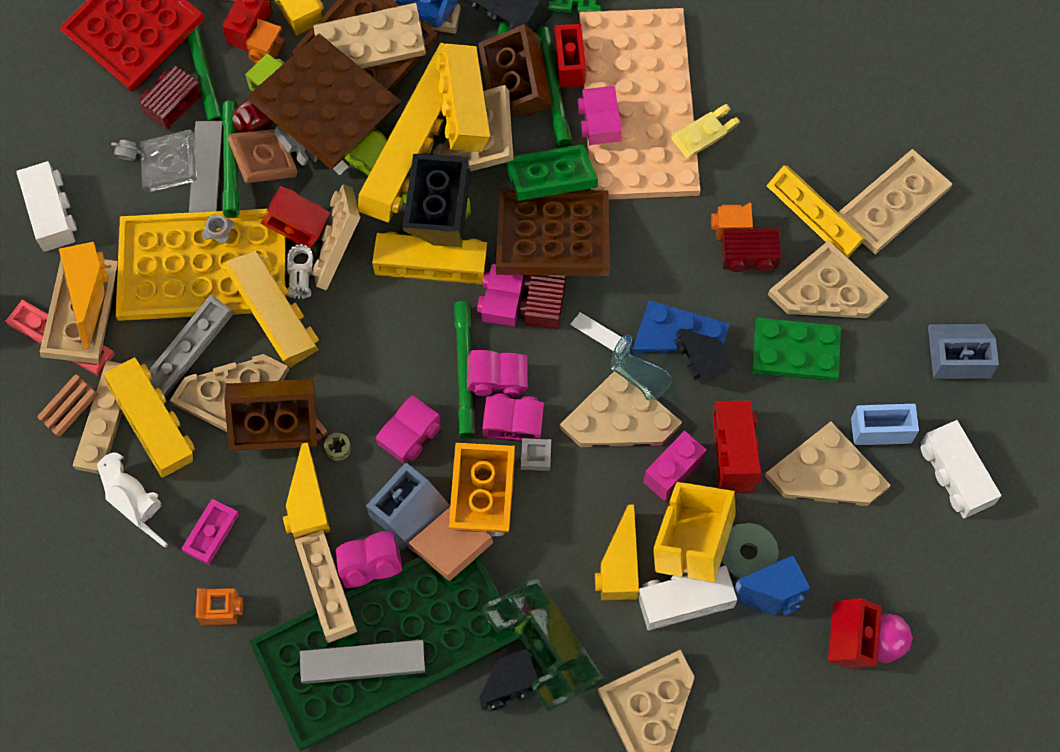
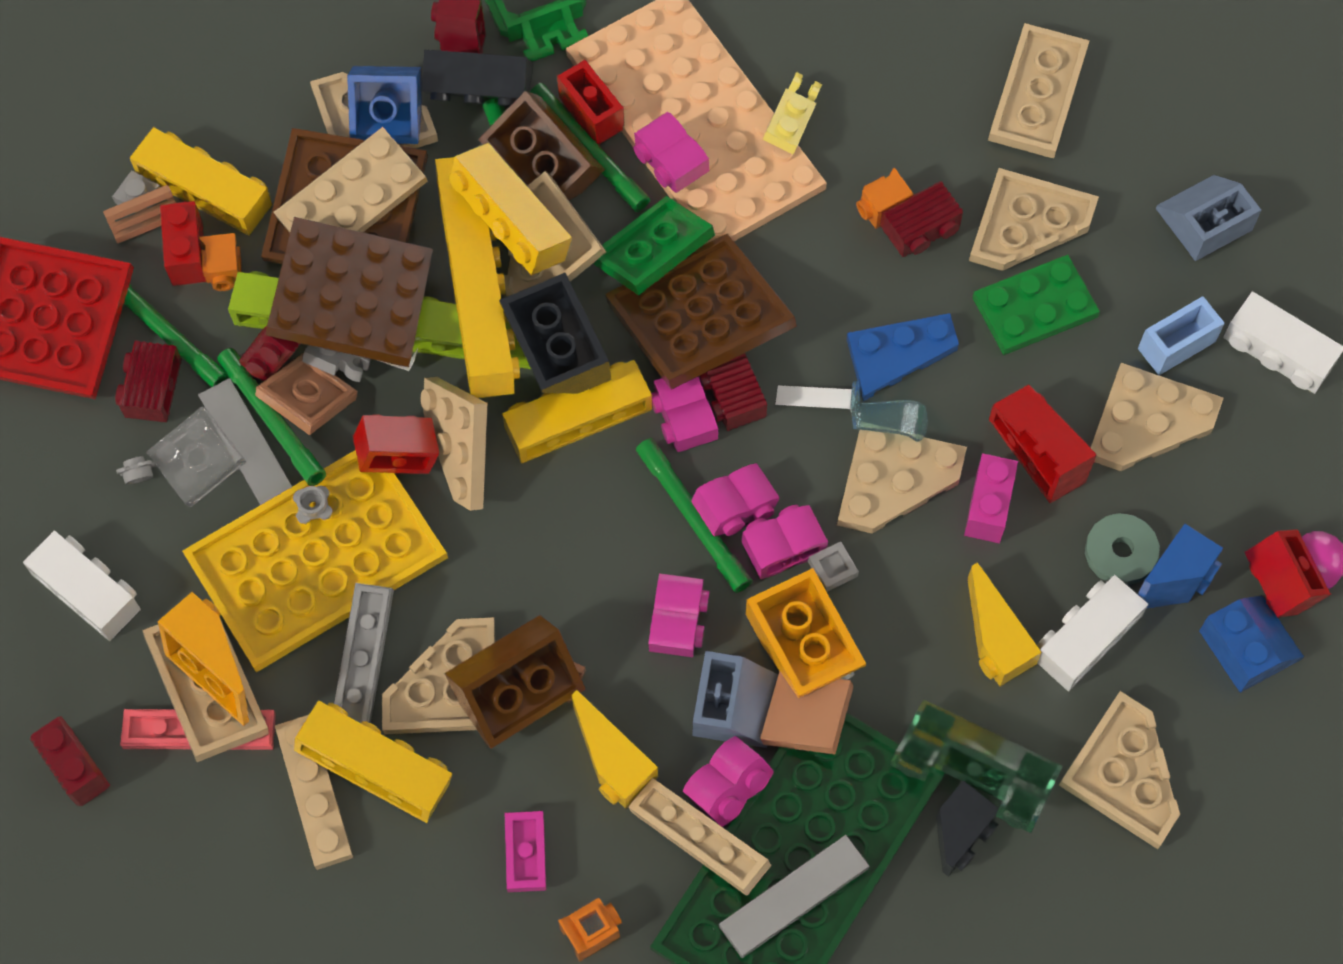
camera: 30 degrees left, 0 degrees up
nougat tile [37,374,98,437] -> none
white animal [97,453,168,548] -> none
yellow slope [222,251,319,368] -> none
white connector [287,244,314,299] -> none
olive bush [324,433,352,462] -> none
yellow piece [653,482,736,583] -> none
black slope [674,328,735,384] -> none
yellow plate [767,165,865,258] -> none
none -> blue slope [1199,595,1304,693]

